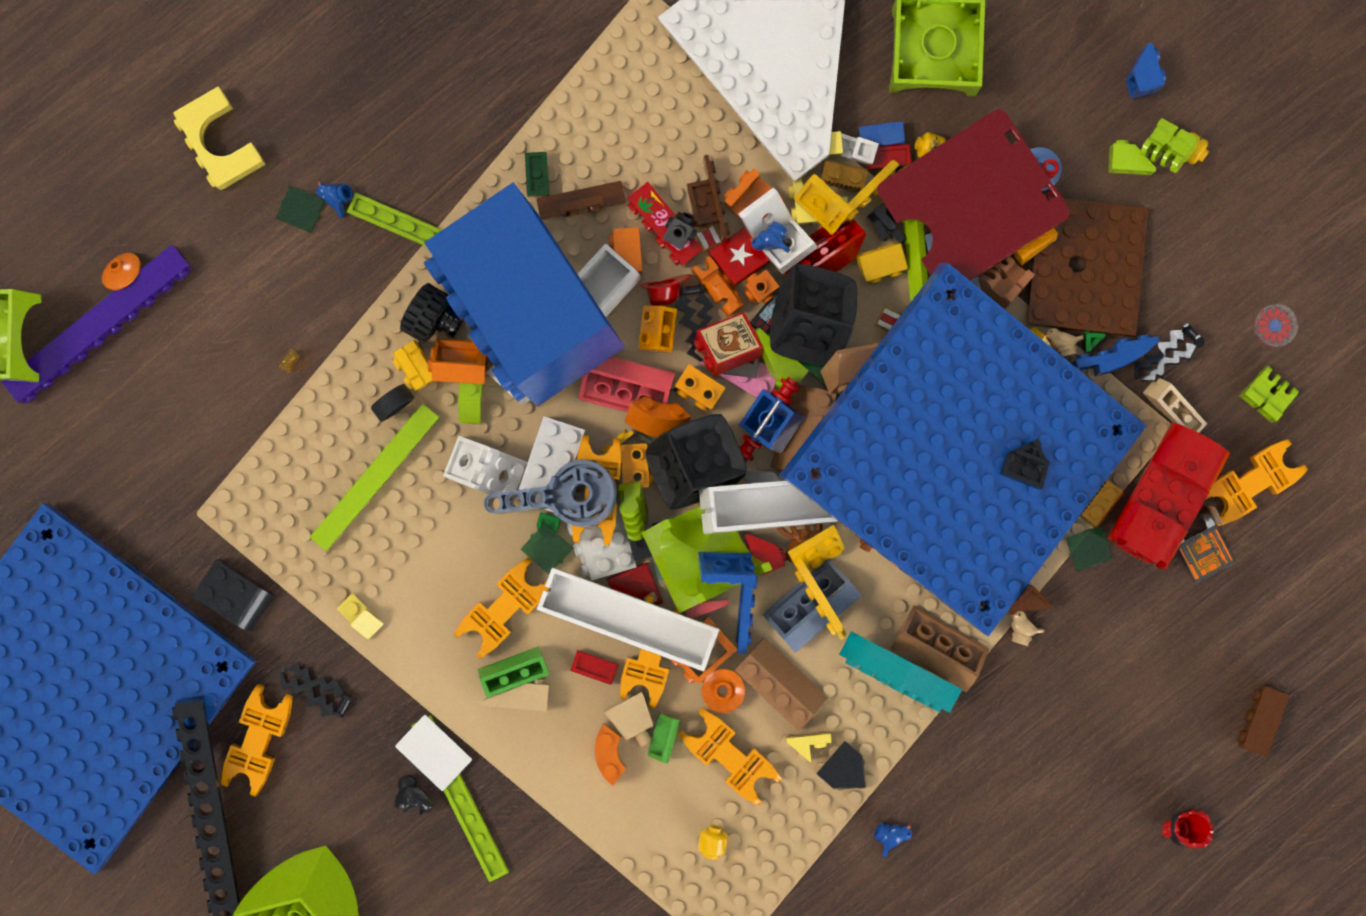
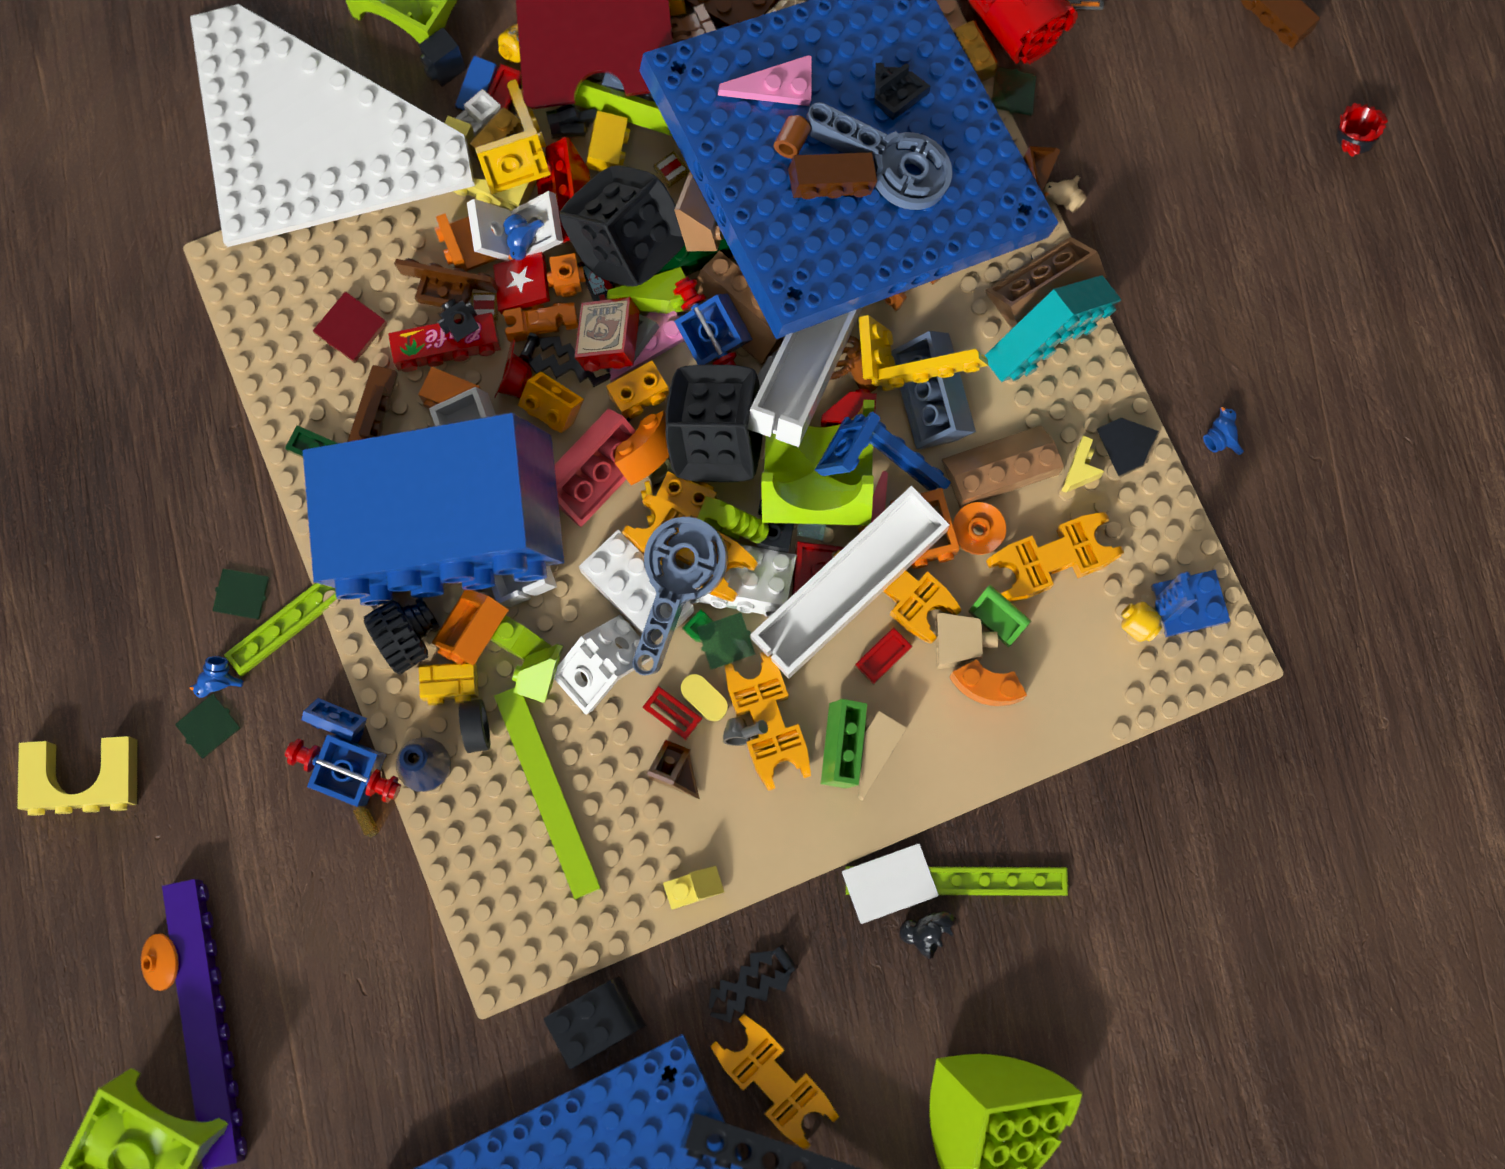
camera: 60 degrees left, 10 degrees down
none -> clear green piece [212,569,269,620]
none -> blue brick [285,735,401,807]
none -> blue bracket [301,698,367,742]
none -> dark red tile [313,291,388,363]
none -> dark blue cone [396,737,451,792]
none -> black brick [418,28,466,87]
none -> slope [512,644,563,703]
none -> red tile [642,686,702,740]
none -> reddish brown slope [647,739,700,800]
none -> light yellow tile [681,674,728,721]
none -> bright pink wing [718,56,812,106]
none -> dark grey bar [723,718,768,746]
none -> dark orange brick [774,115,811,159]
none -> reddish brown brick [788,152,877,200]
none -> sand blue beam [806,102,952,210]
none -> blue bracket [1151,570,1230,638]

